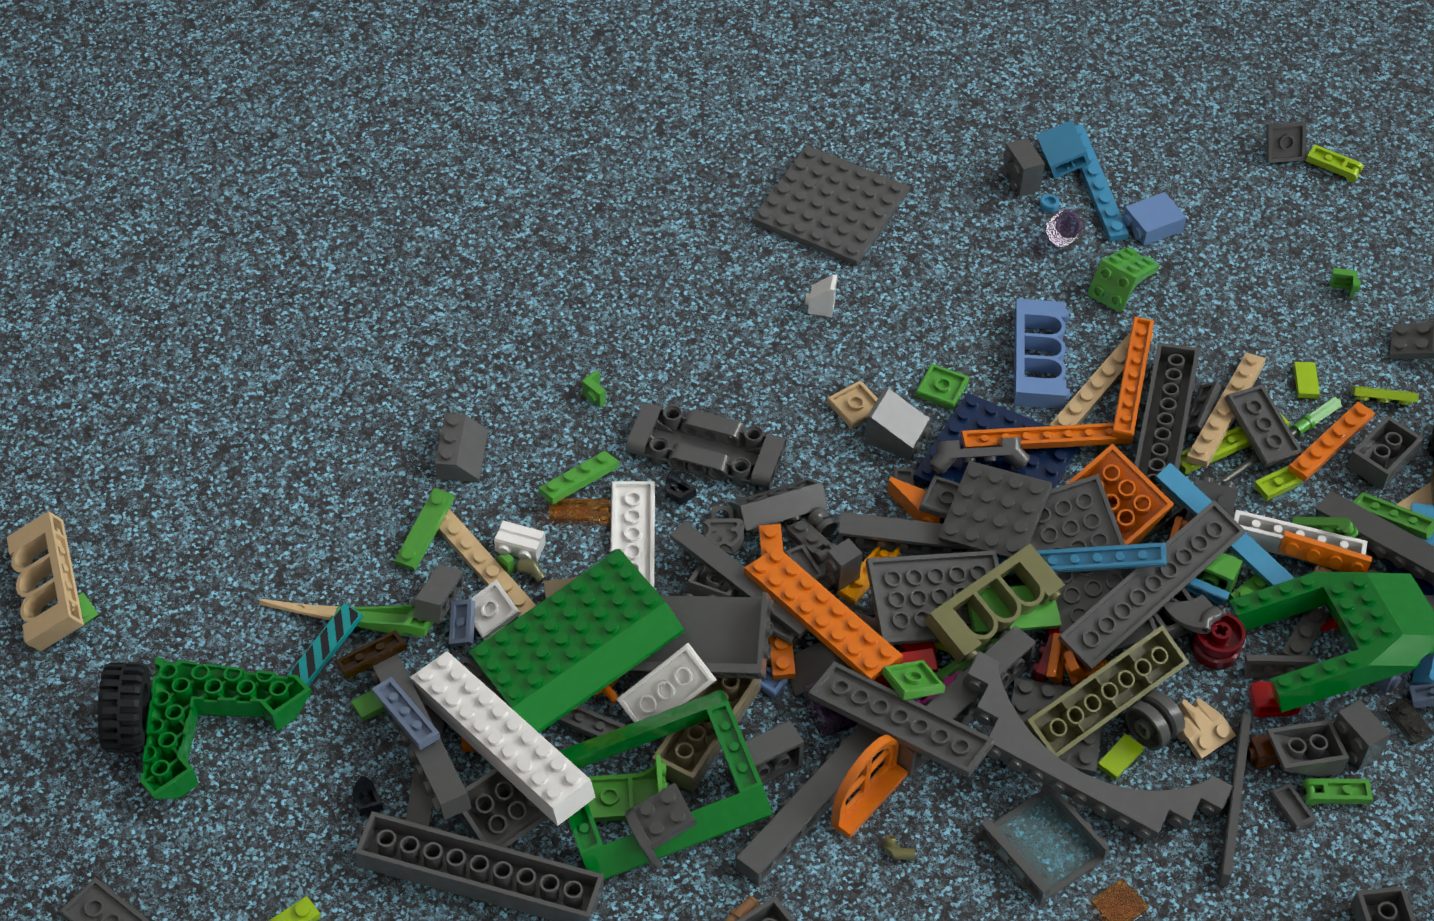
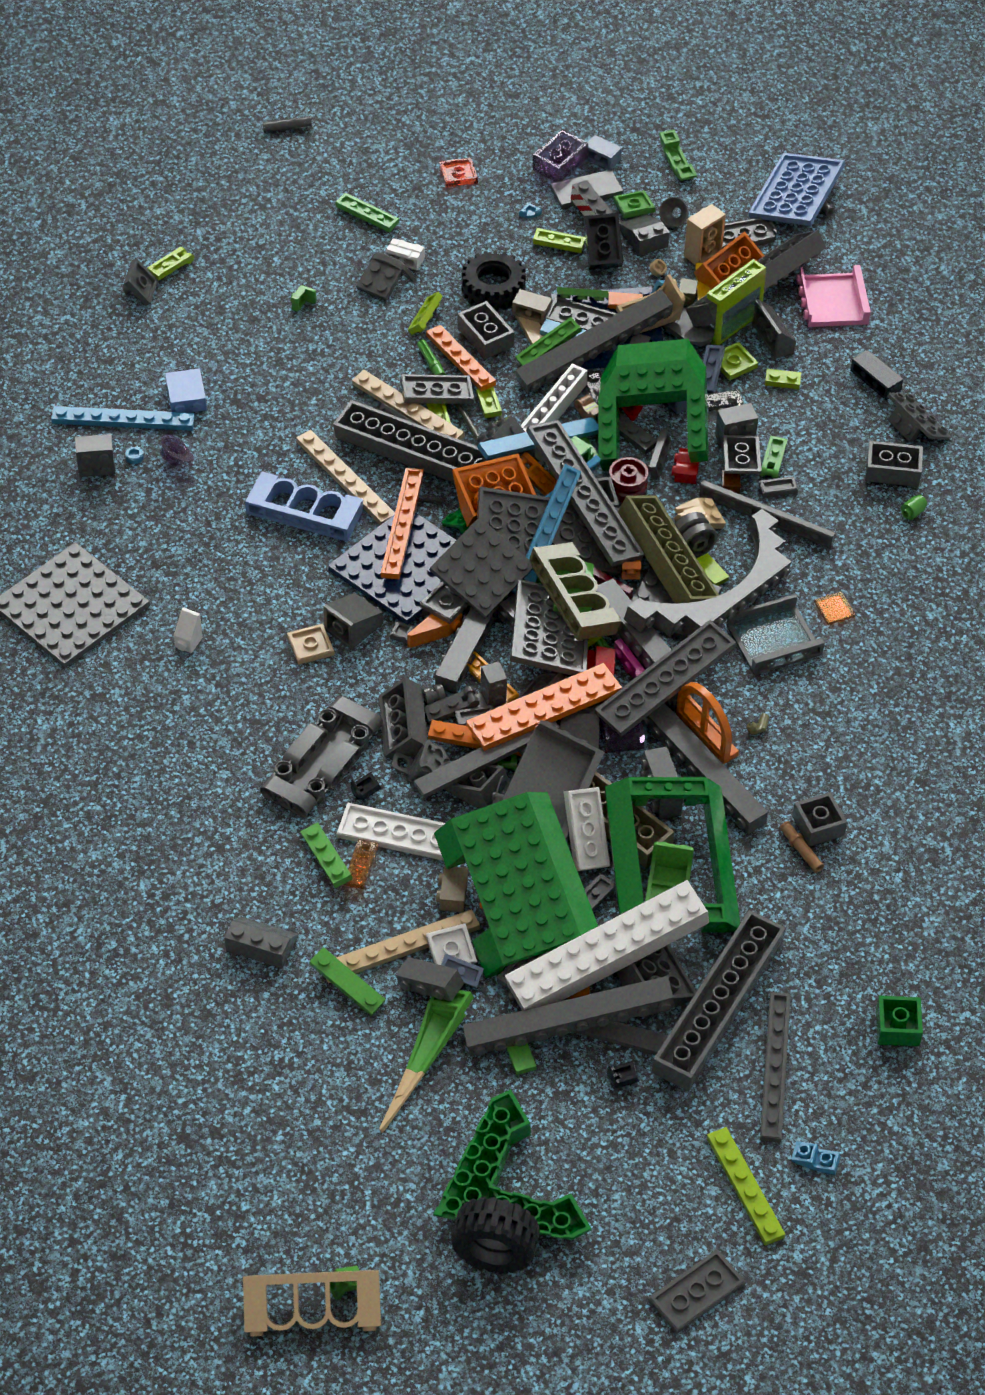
camera: 75 degrees left, 0 degrees up
teal tile [288,603,363,687] -> none
dark brown tile [334,630,407,680] -> none
sand blue plate [371,677,441,750] -> none
white brick [494,521,546,562] -> none
bright green tile [495,554,515,575] -> none
olive arm [516,559,546,583] -> none
bright green bracket [582,370,606,408] -> none
dark grey piece [625,783,697,870] -> none
bright green tile [882,660,945,700] -> none
bright green tile [915,363,970,410] -> none
dark grey plate [930,437,1030,474] -> none
dark azure brick [1036,120,1090,179] -> none
orange tile [1046,633,1068,684] -> none
bright green bracket [1088,247,1160,312] -> none
orange tile [1111,317,1154,440] -> none
dark grey arm [1163,594,1226,634] -> none
orange plate [1278,530,1372,573] -> none
bright green plate [1292,517,1358,538] -> none
lime tile [1293,362,1320,399] -> none

